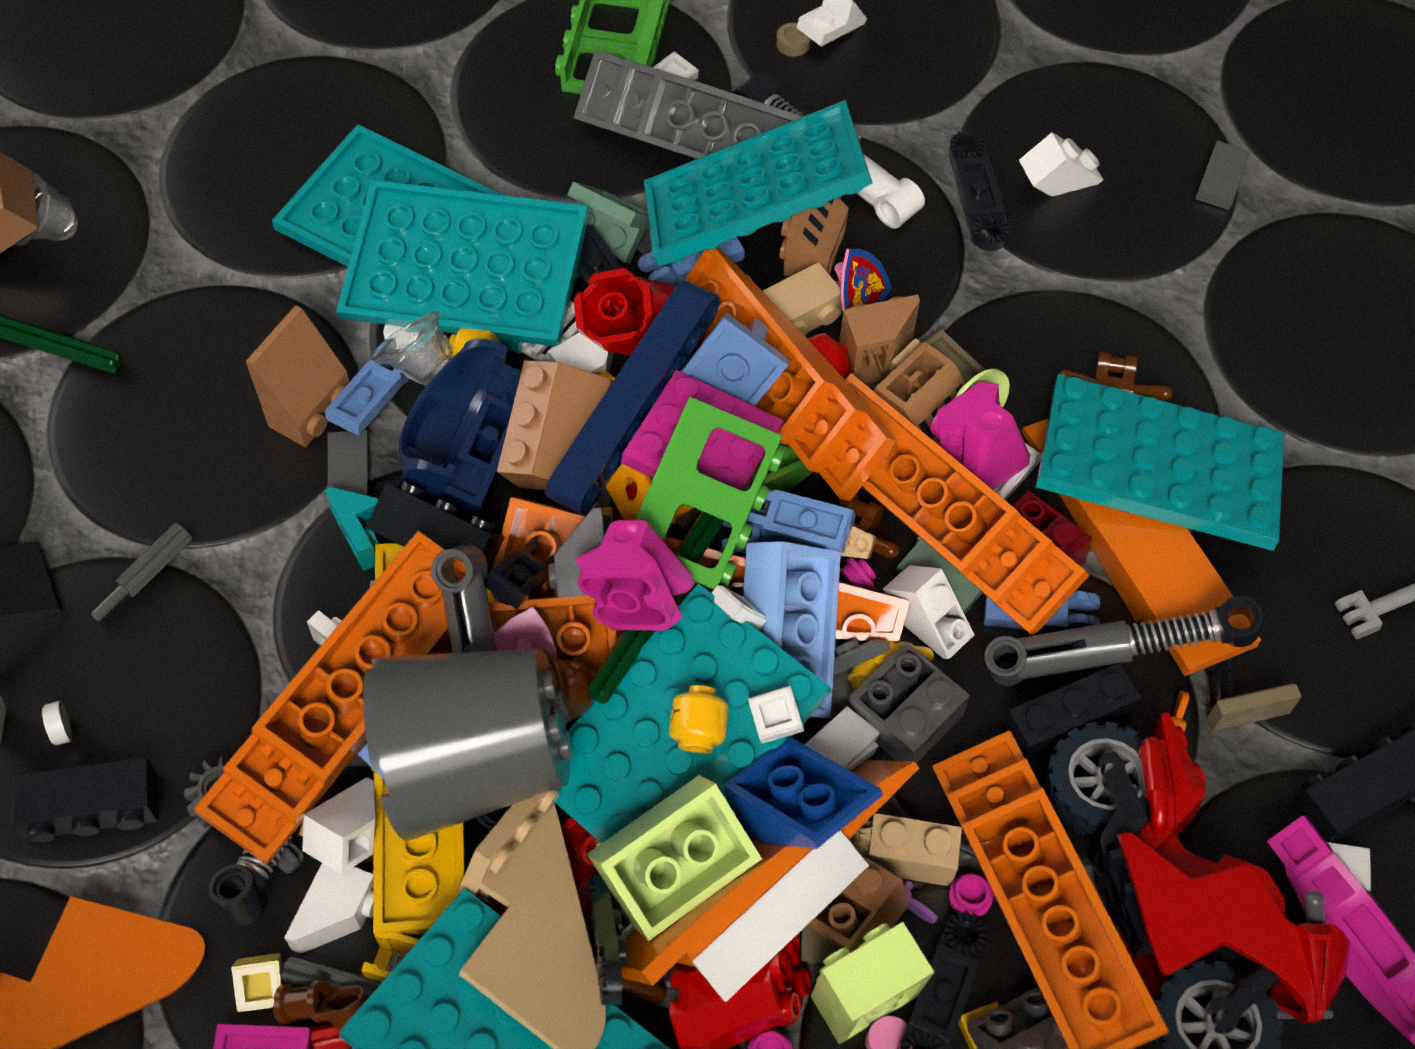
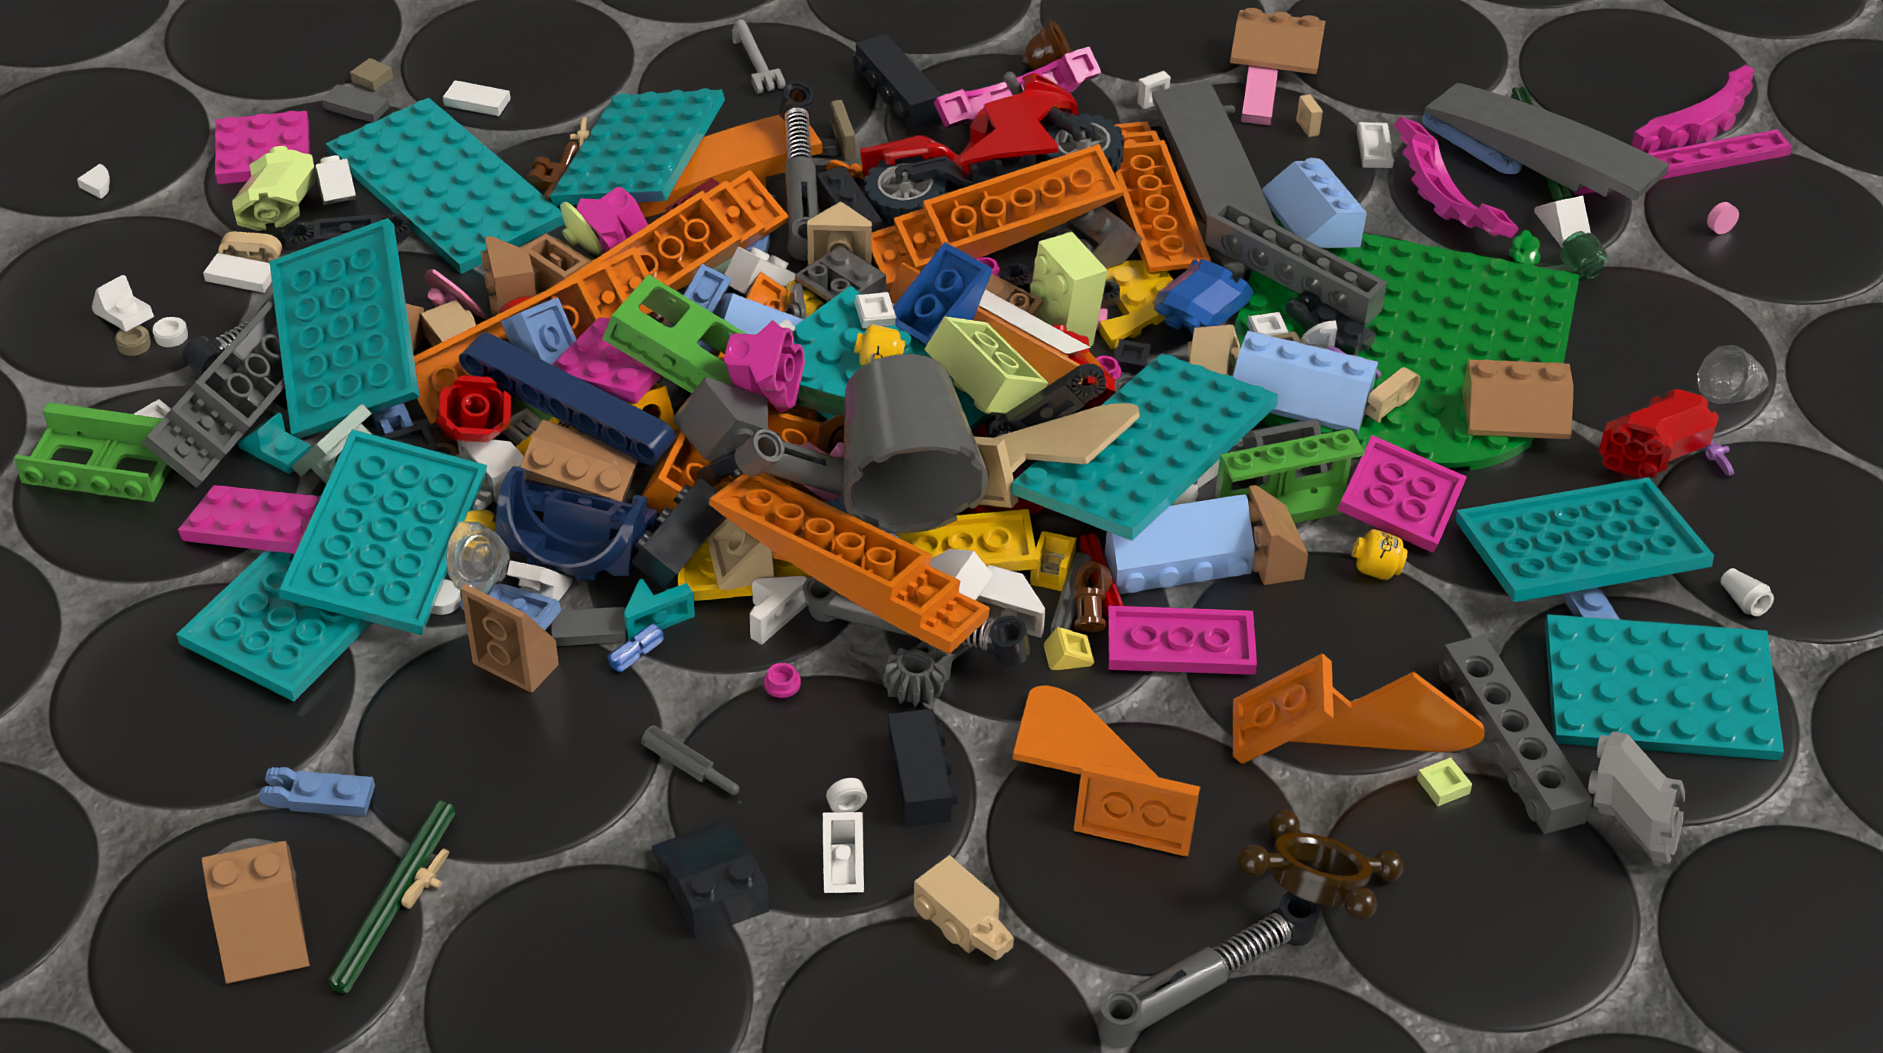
camera: 90 degrees left, 15 degrees down
none -> white tile [153,317,188,347]
none -> dark pink plate [178,485,321,554]
none -> white tile [203,253,272,293]
none -> dark pink plate [215,111,310,184]
none -> tan beam [219,232,282,263]
none -> yellowish green brick [232,146,316,231]
none -> teal slope [238,412,312,474]
none -> medium blue hinge [258,767,375,817]
none -> teal plate [326,98,564,274]
none -> dark tan tile [350,58,393,91]
none -> tan piece [401,849,449,909]
none -> white tile [443,80,510,116]
none -> white slope [507,561,573,601]
none -> tan piece [570,117,590,149]
none -> piece [608,624,664,672]
none -> dark pink plate [764,663,801,698]
none -> tan slope [807,202,872,266]

